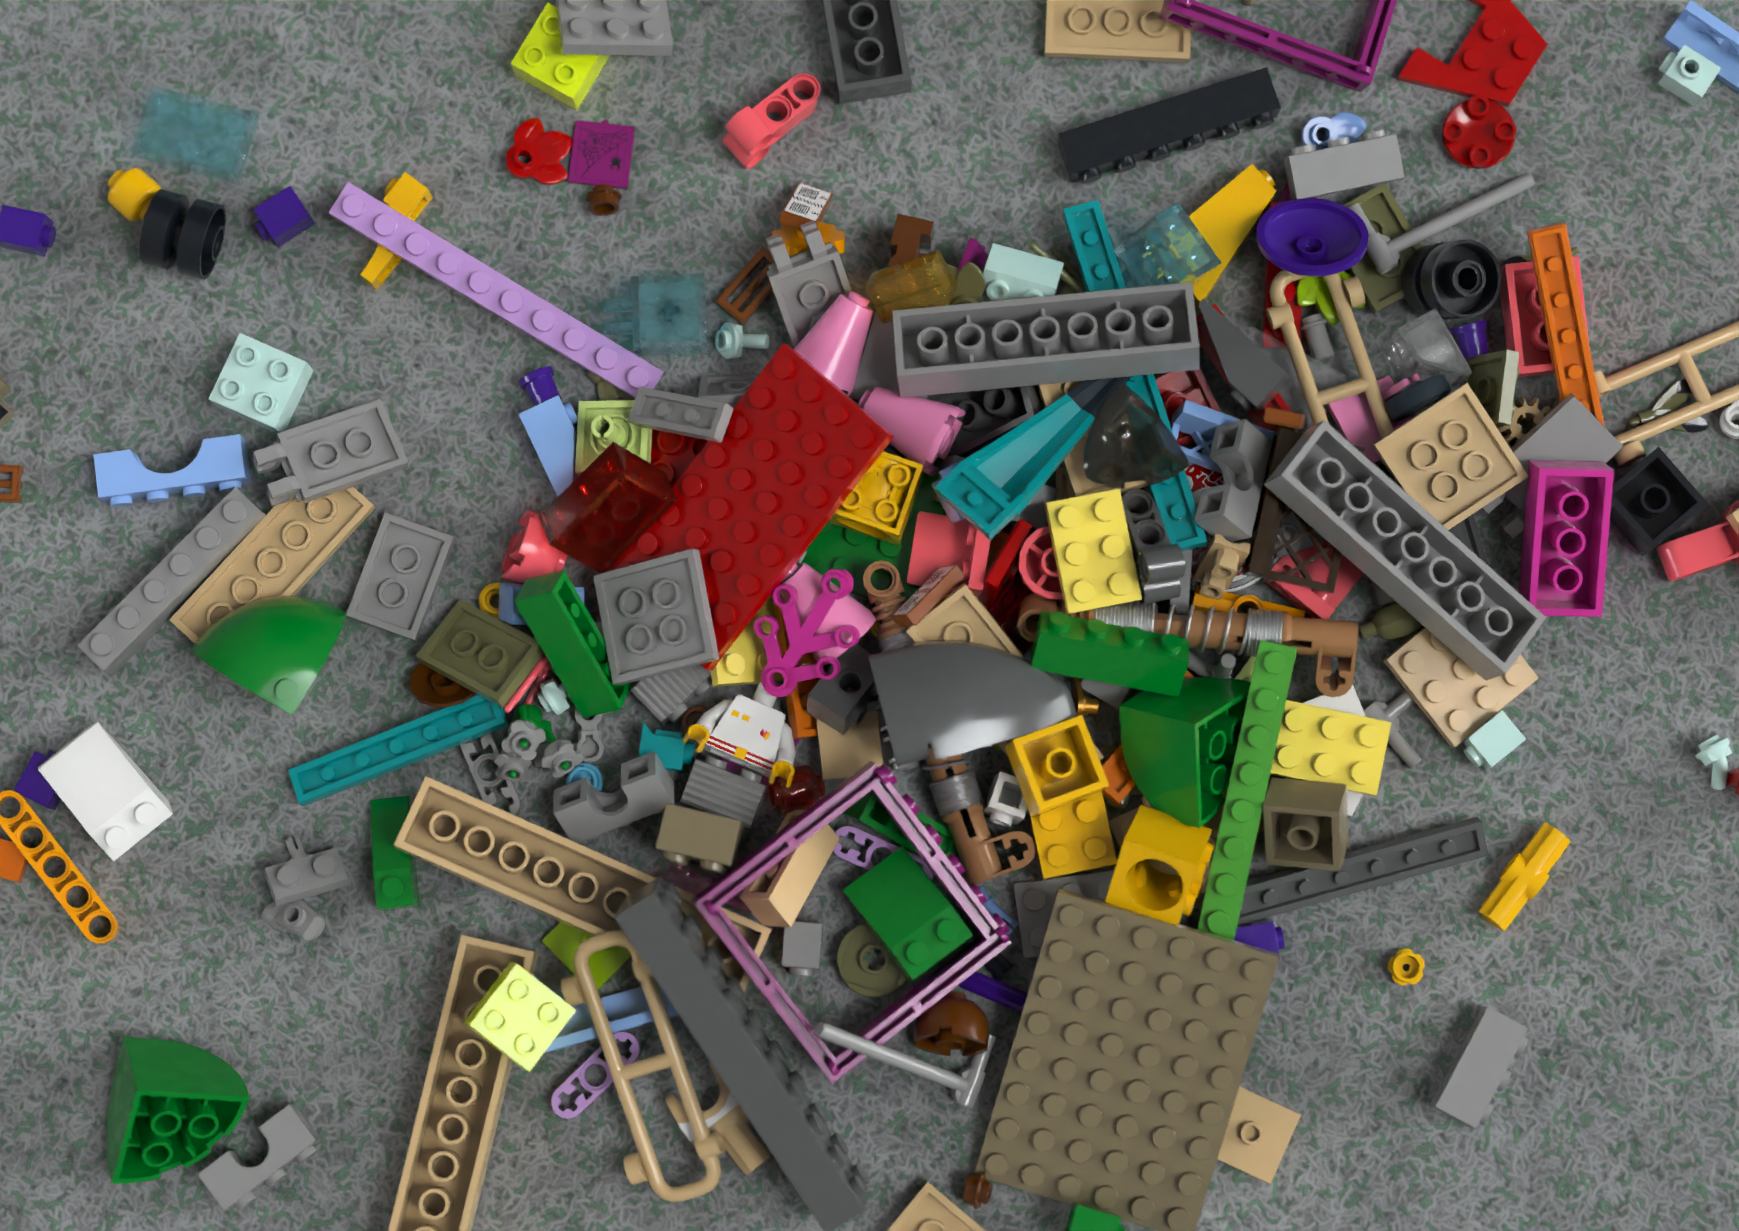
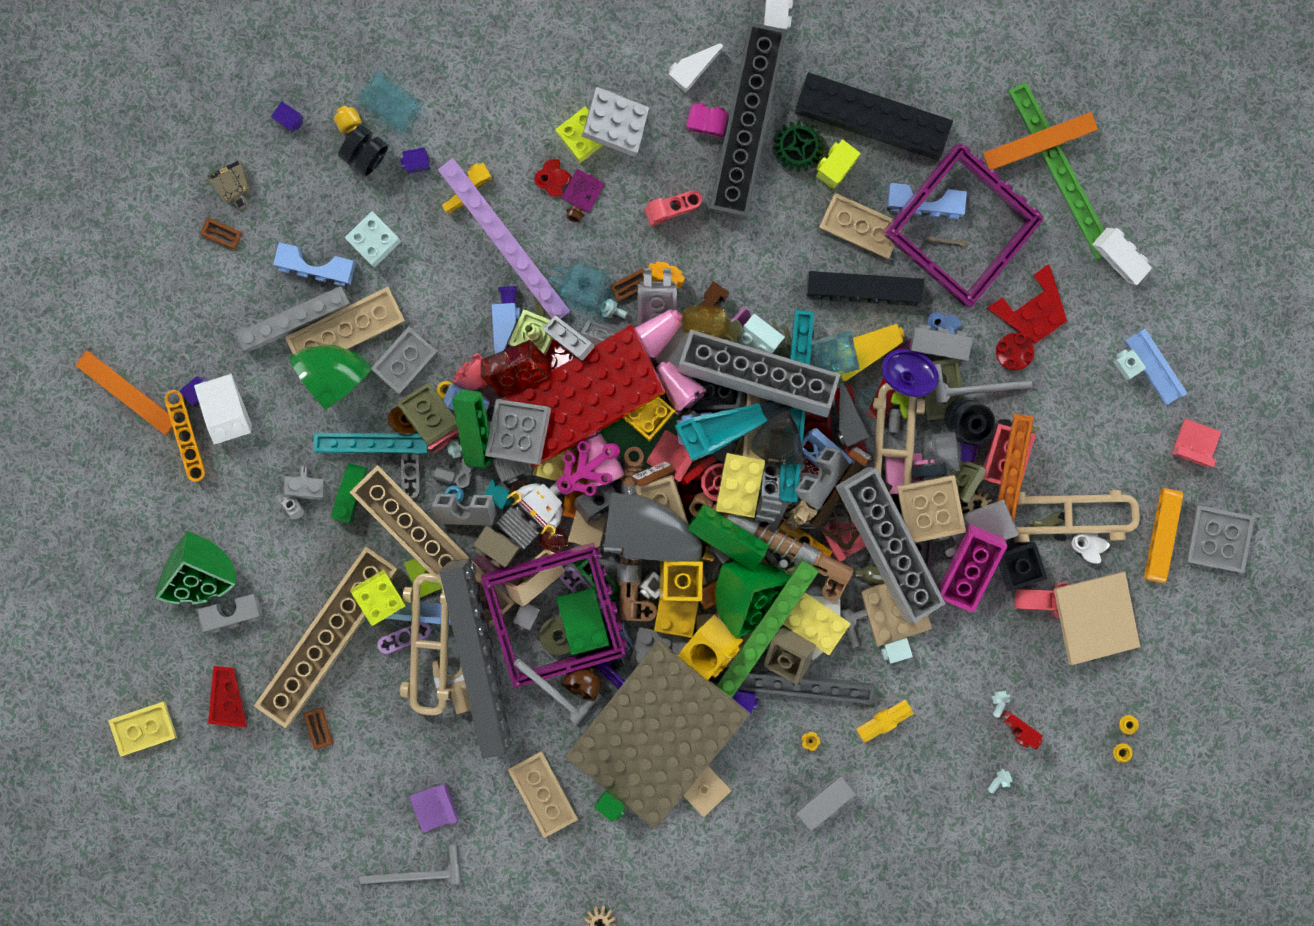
camera: 20 degrees right, 5 degrees up
light grey tile [252,399,409,506] -> none
light grey plant [494,705,584,781] -> none
tile [779,182,833,231] -> none
reddish brown plate [963,1172,993,1209] -> none

